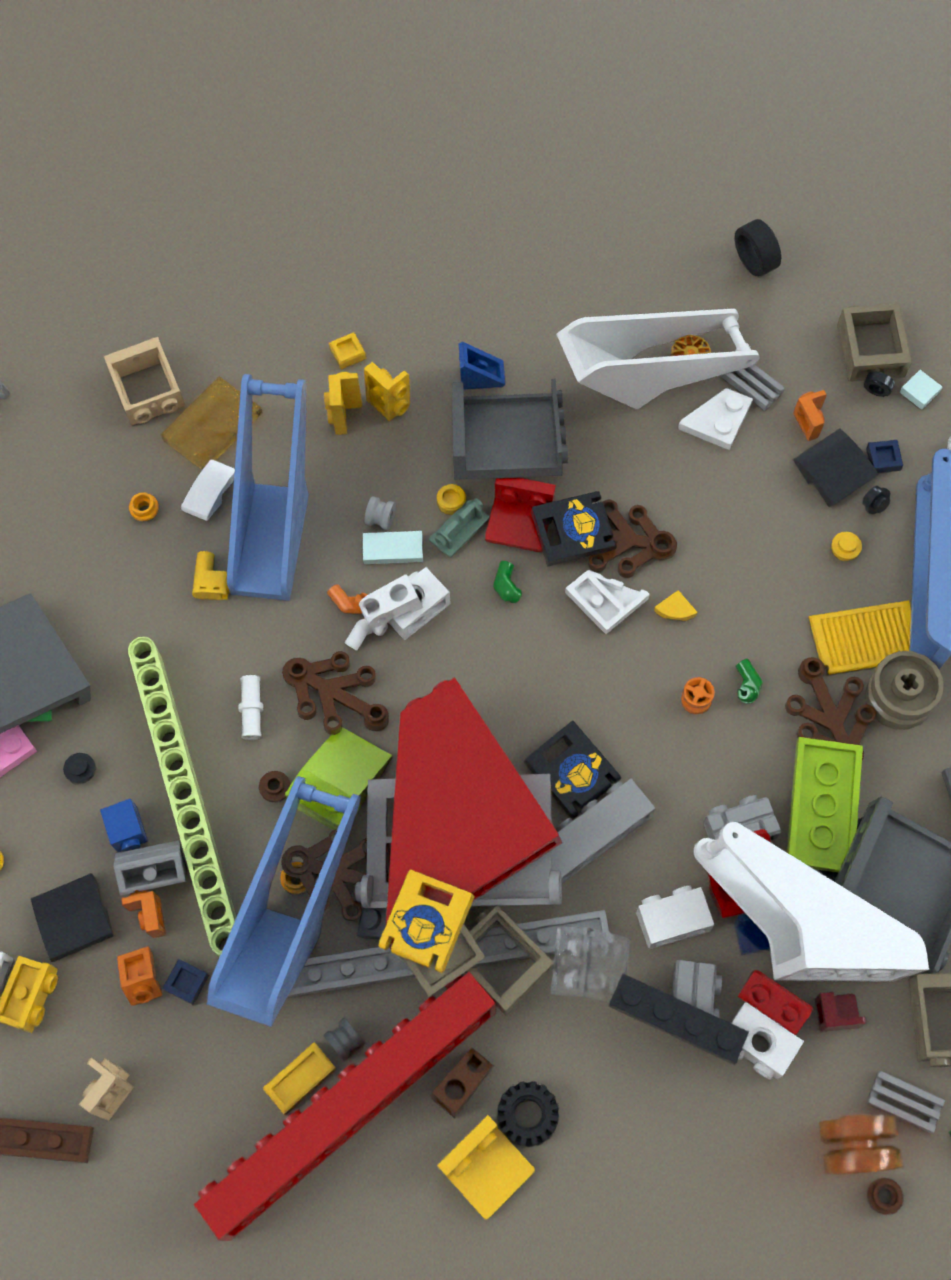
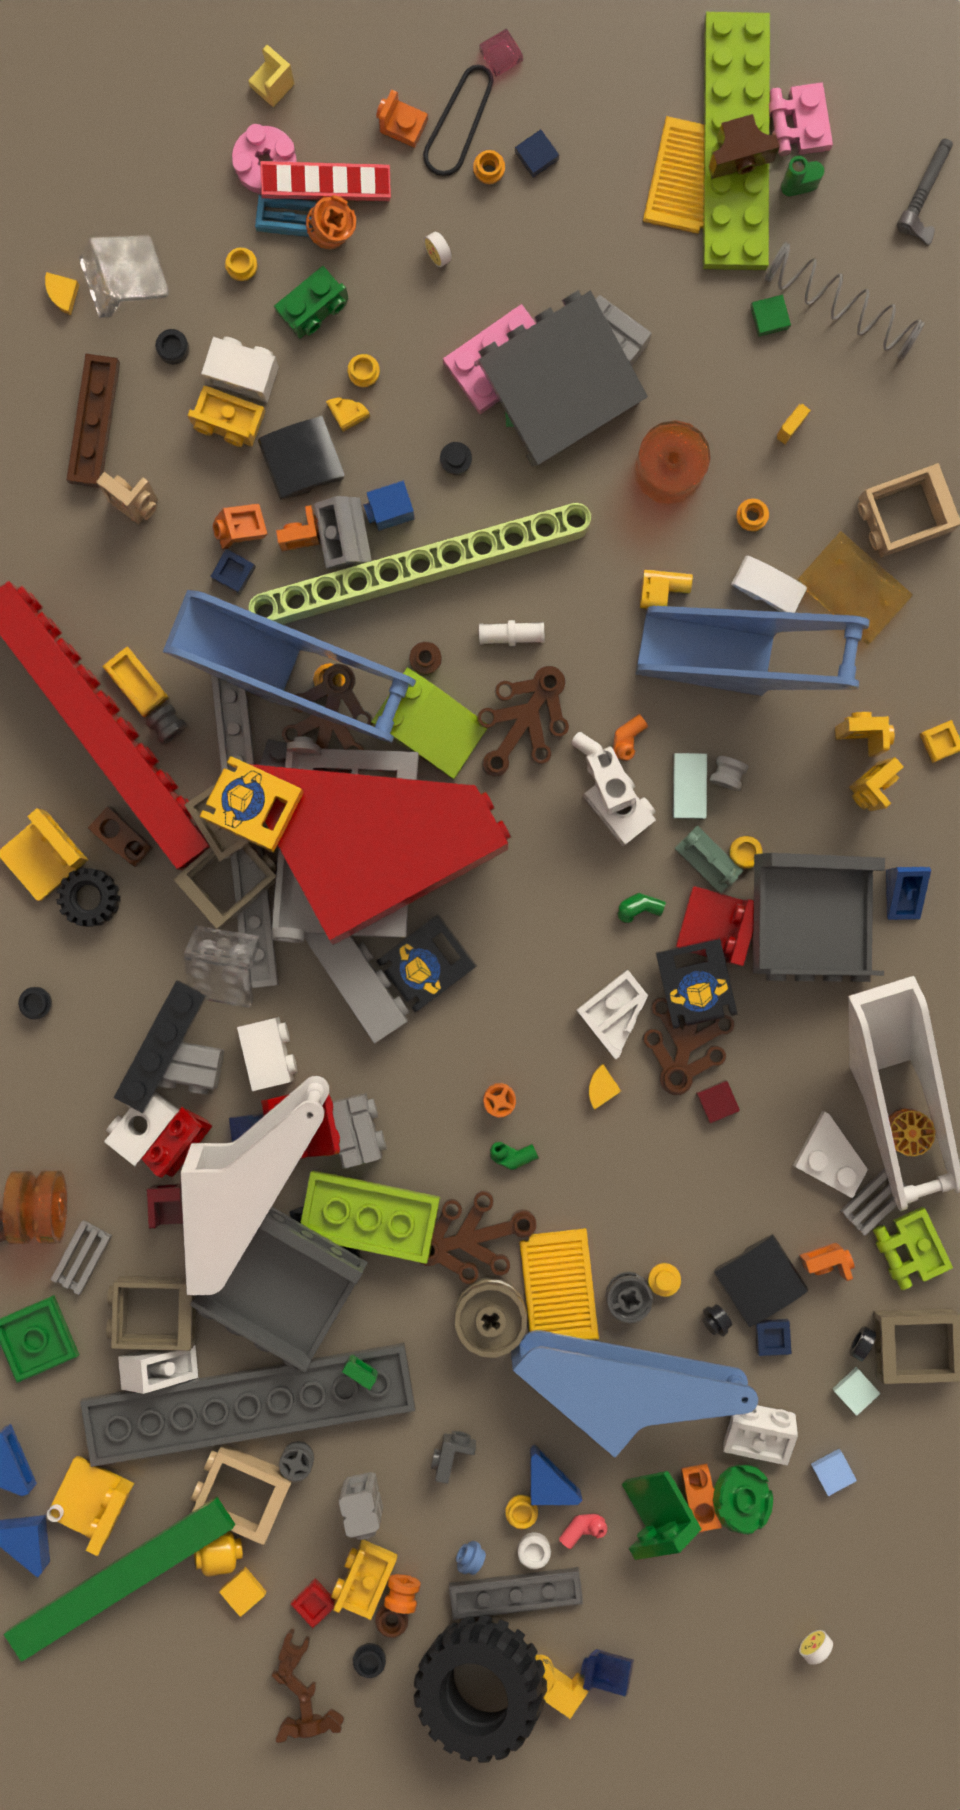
camera: 90 degrees right, 20 degrees up
none -> black plate [18,987,52,1019]
none -> yellow tile [326,397,370,432]
none -> dark grey wheel [606,1272,653,1323]
none -> clear orange wheel [634,420,711,504]
none -> dark red tile [696,1080,740,1123]
none -> yellow tile [776,404,811,445]
none -> lime plate [873,1207,953,1290]

